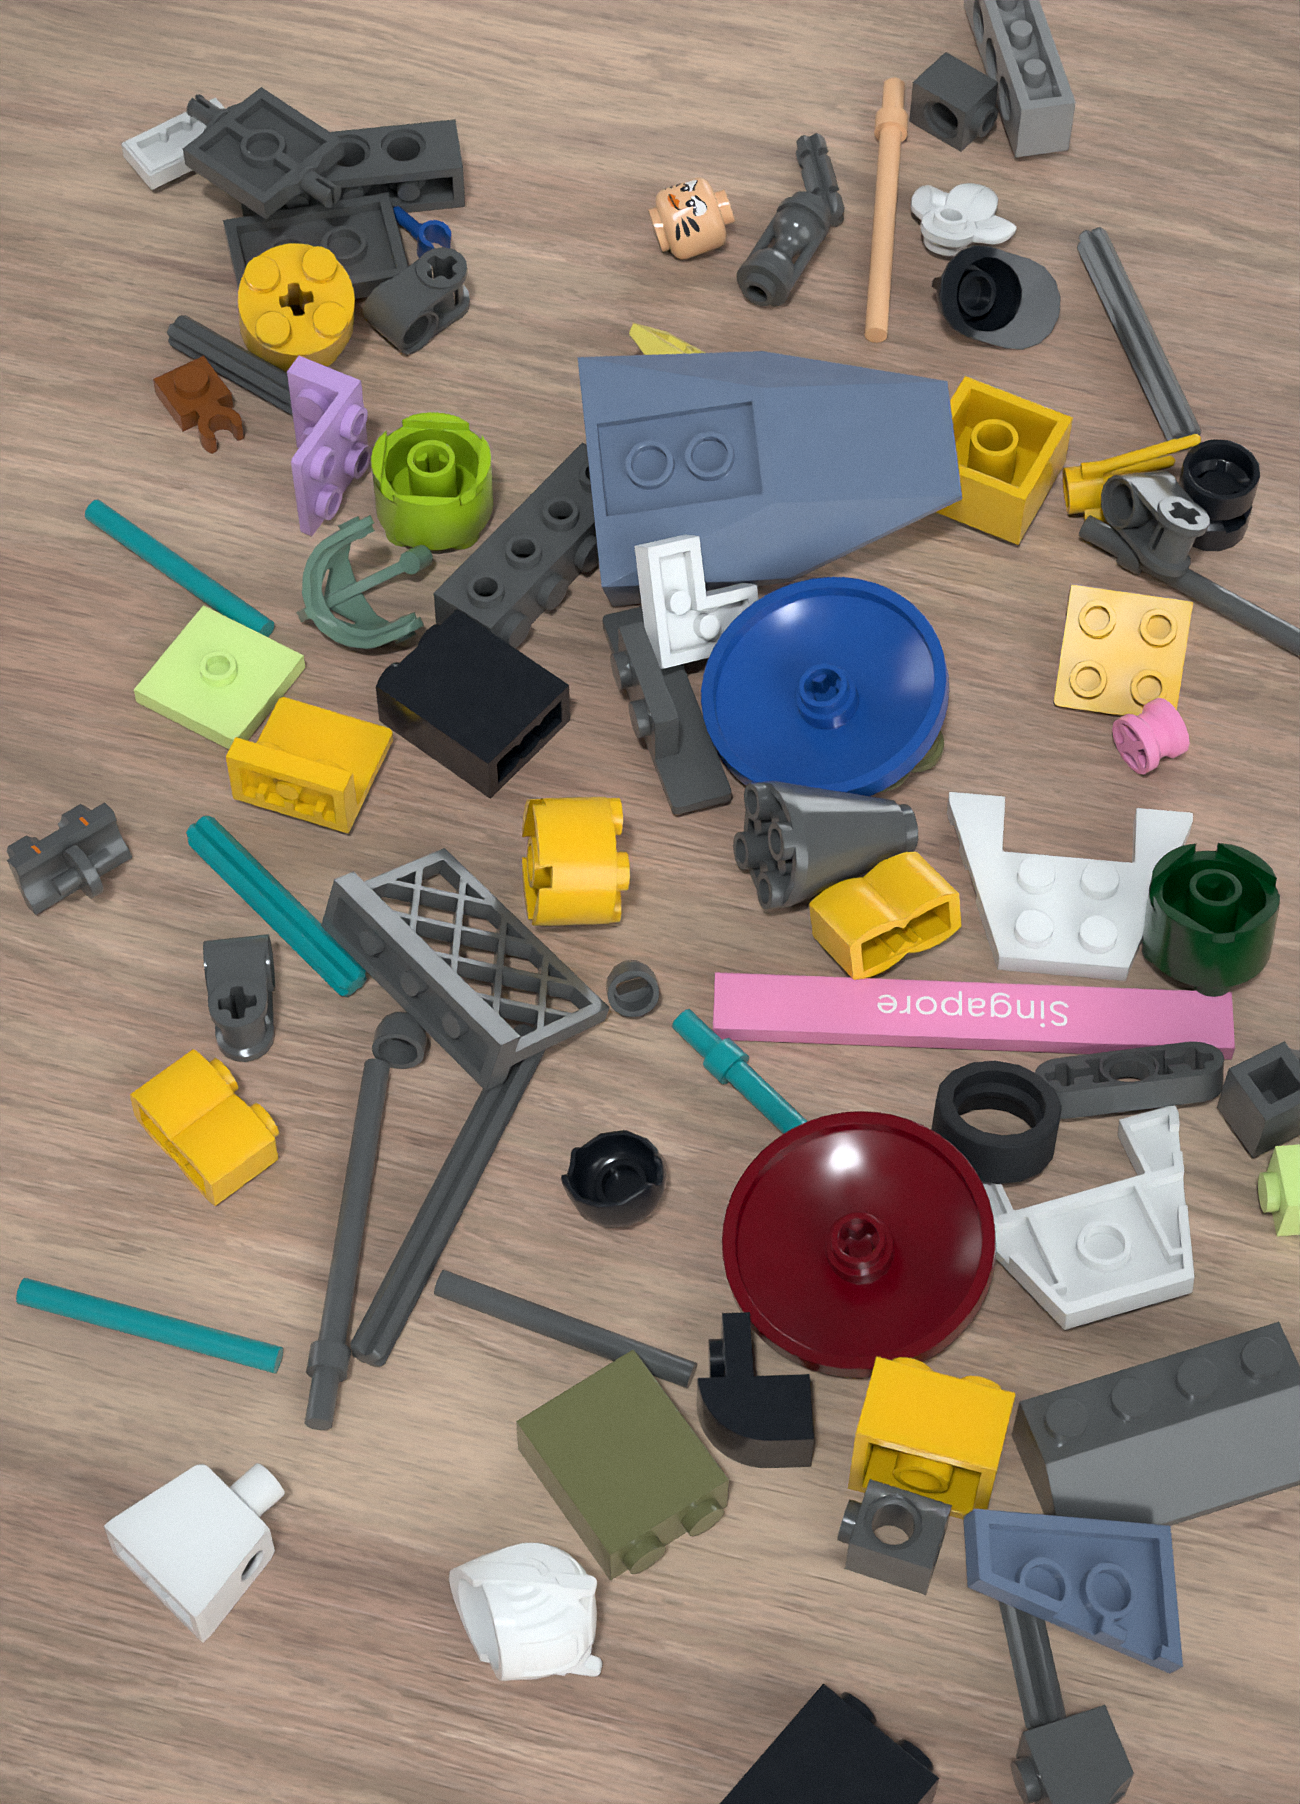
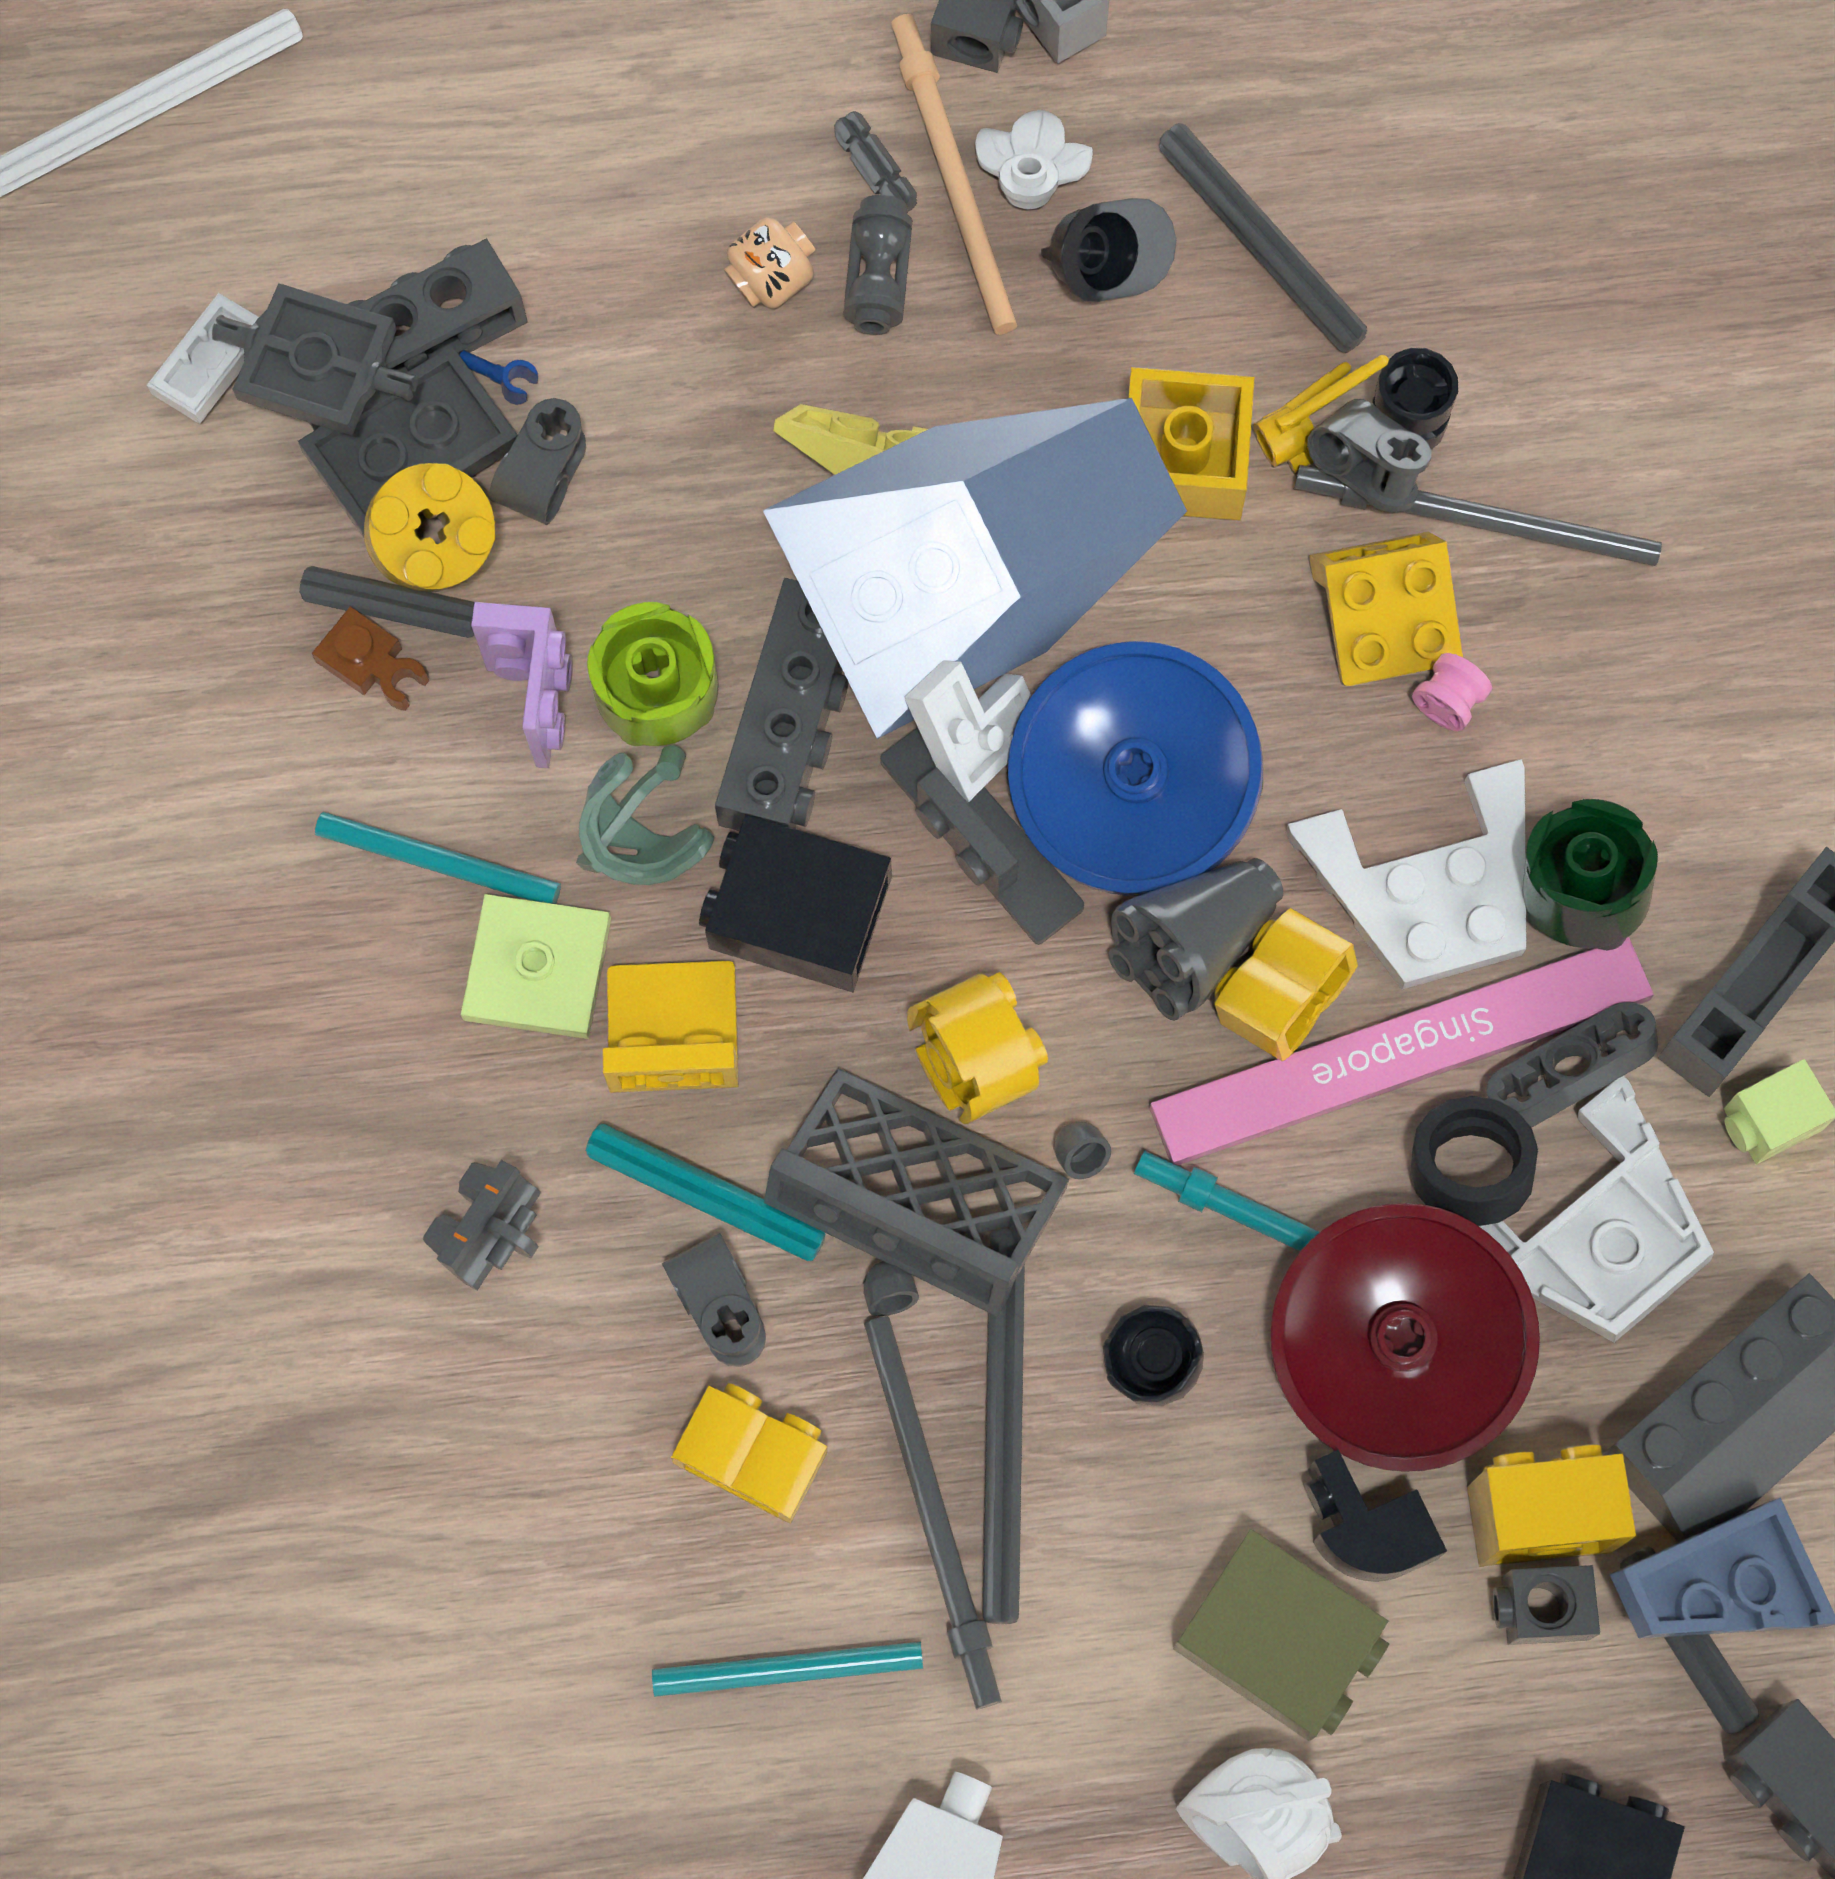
camera: 20 degrees left, 15 degrees up
dark grey bar [434,1270,697,1389] -> none

